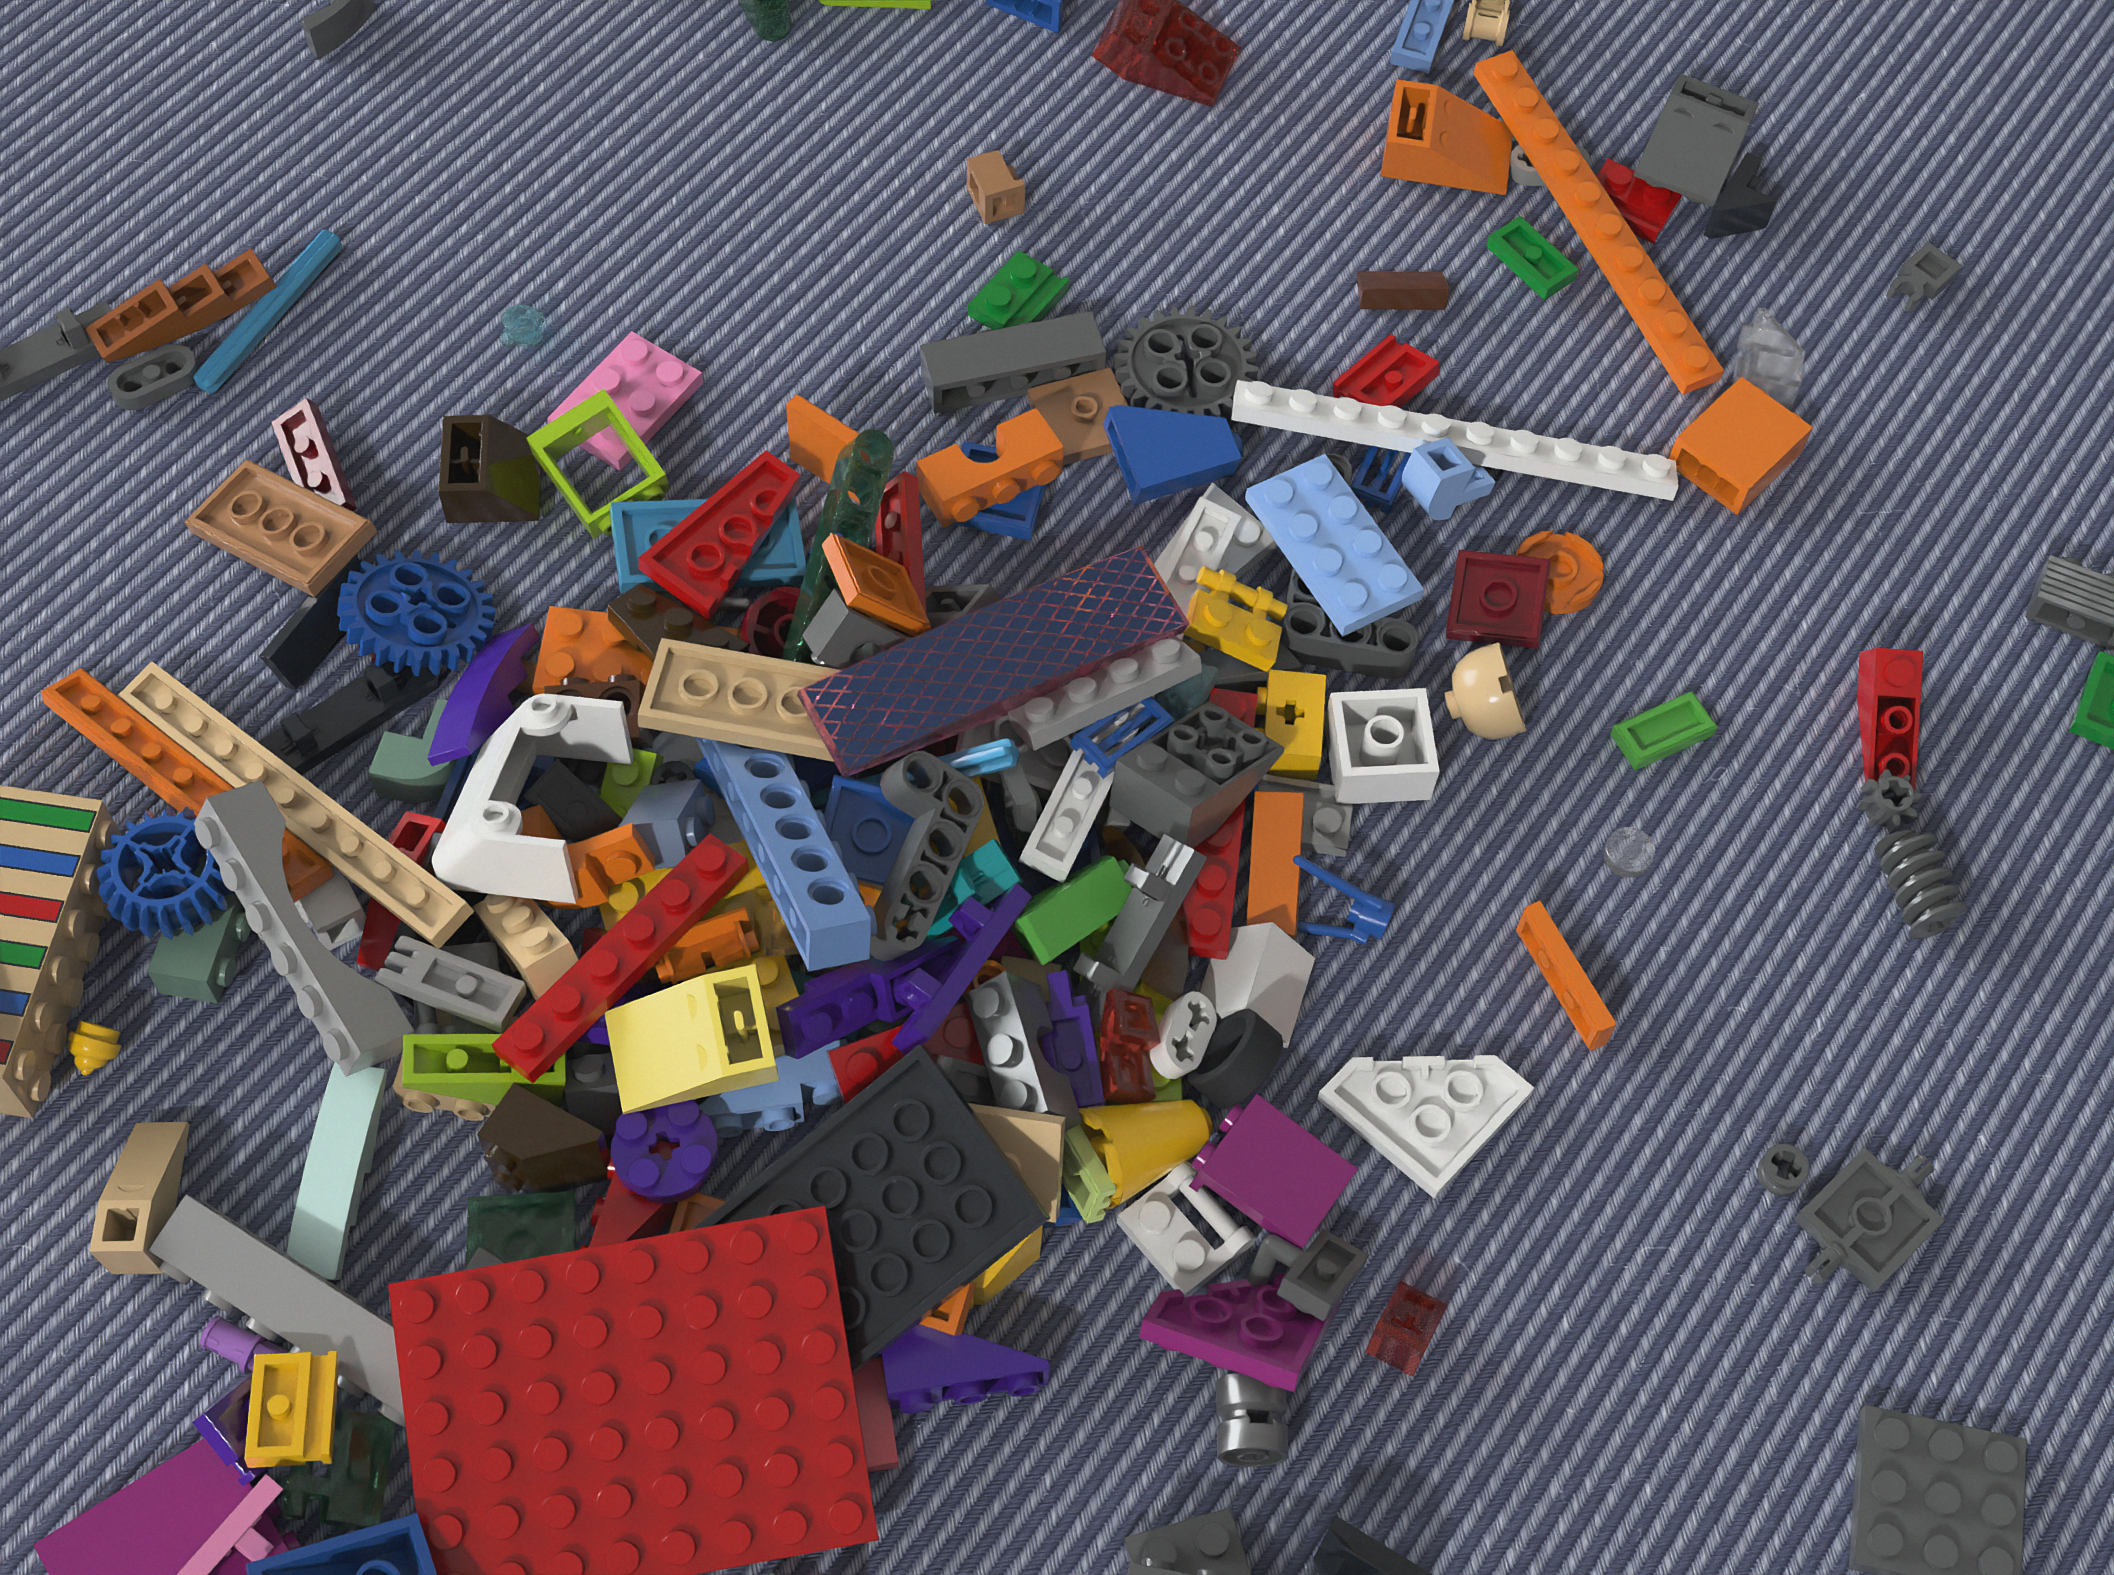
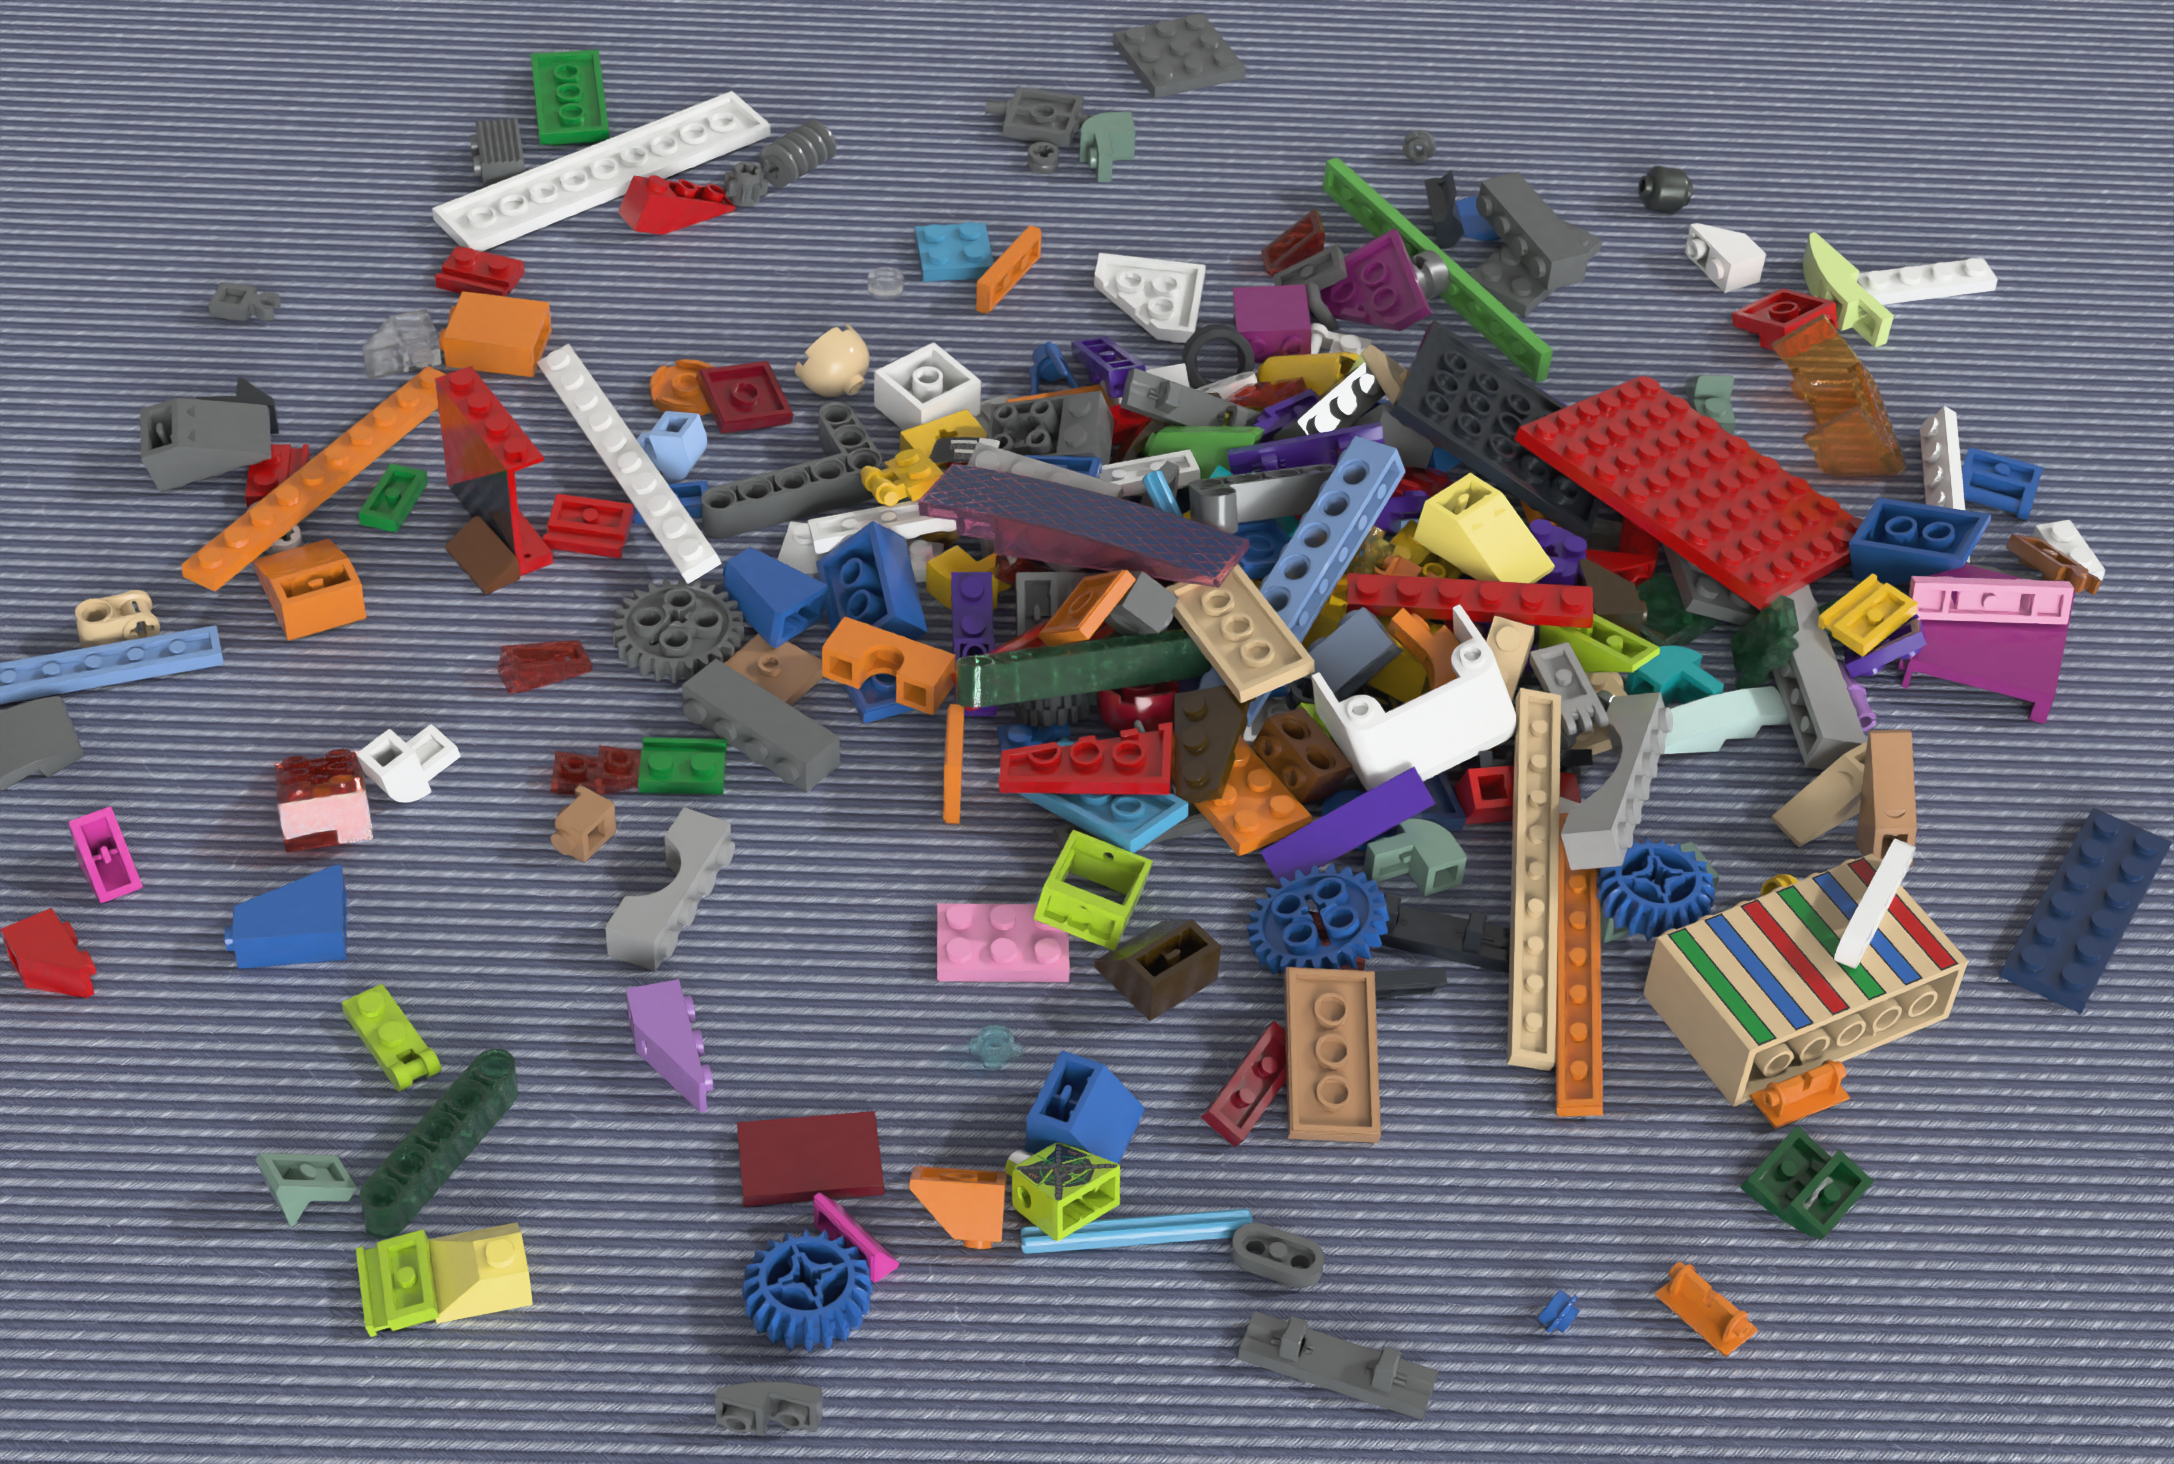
camera: 125 degrees left, 15 degrees down
dark orange slope [85,248,278,363] -> none
light blue plate [1245,454,1424,637] -> none
bright green tile [1610,691,1718,771] -> none
none -> white brick [356,724,461,803]
none -> white plate [432,91,771,252]
none -> red plate [435,246,525,297]
none -> red panel [435,366,553,576]
none -> clear red slope [498,640,593,694]
none -> clear red slope [550,745,641,795]
none -> light grey arch [605,807,735,971]
none -> medium lavender slope [626,979,714,1112]
none -> dark red tile [737,1111,884,1207]
none -> blue gear [742,1228,873,1353]
none -> dark pink slope [813,1193,899,1284]
none -> blue slope [816,521,928,641]
none -> orange slope [909,1166,1007,1249]
none -> dark azure plate [915,222,994,282]
none -> sticker [929,437,1000,463]
none -> dark purple slope [951,572,997,716]
none -> lime torso [1005,1143,1120,1242]
none -> blue slope [1025,1050,1145,1164]
none -> dark purple hinge [1071,336,1146,398]
none -> sand green brick [1079,111,1136,182]
none -> bright green plate [1322,157,1553,383]
none -> teal brick [1624,646,1724,707]
none -> clear green plate [1730,594,1799,690]
none -> medium nougat slope [1856,729,1917,866]

